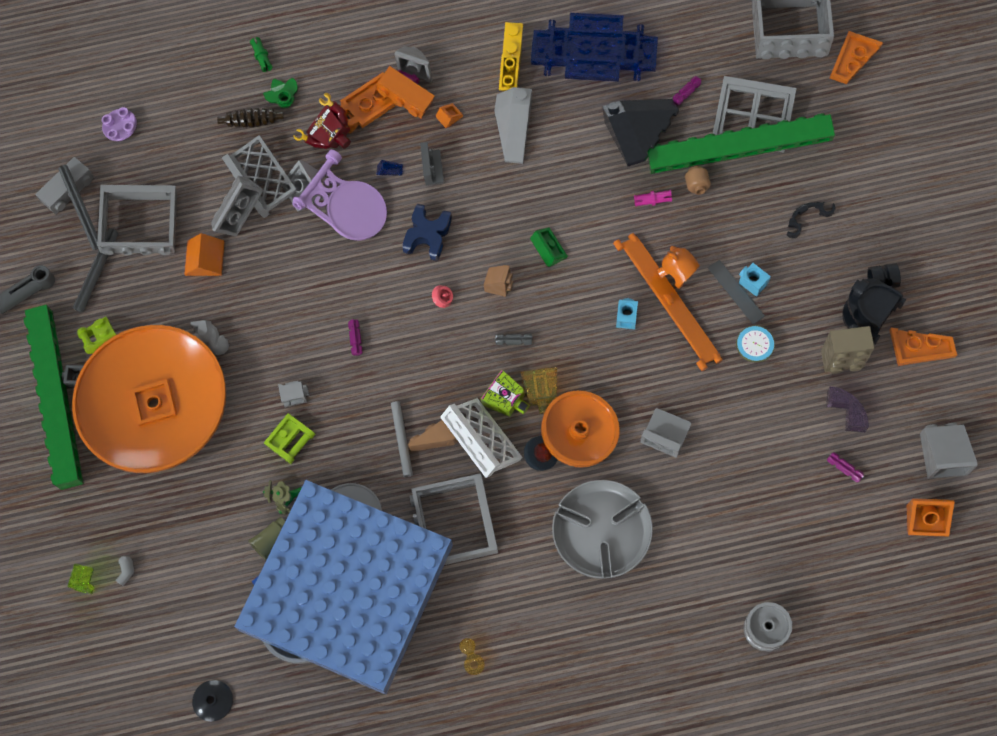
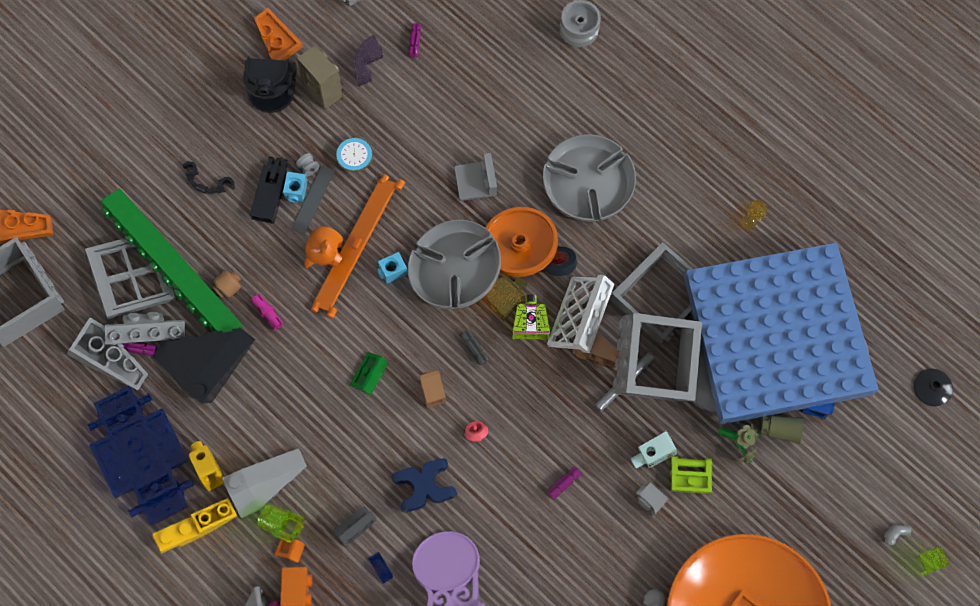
camera: 135 degrees left, 0 degrees up
black wheel [867,263,901,288] -> none
none -> light grey wedge [67,318,148,391]
none -> light grey bracket [104,312,185,344]
none -> yellow torso [189,441,224,492]
none -> black hinge [250,156,288,224]
none -> clear neon green piece [257,502,305,542]
none -> light grey wheel [296,153,320,177]
none -> light grey piece [408,220,501,309]
none -> light grey window [613,313,702,402]
none -> light aqua torso [630,431,677,469]

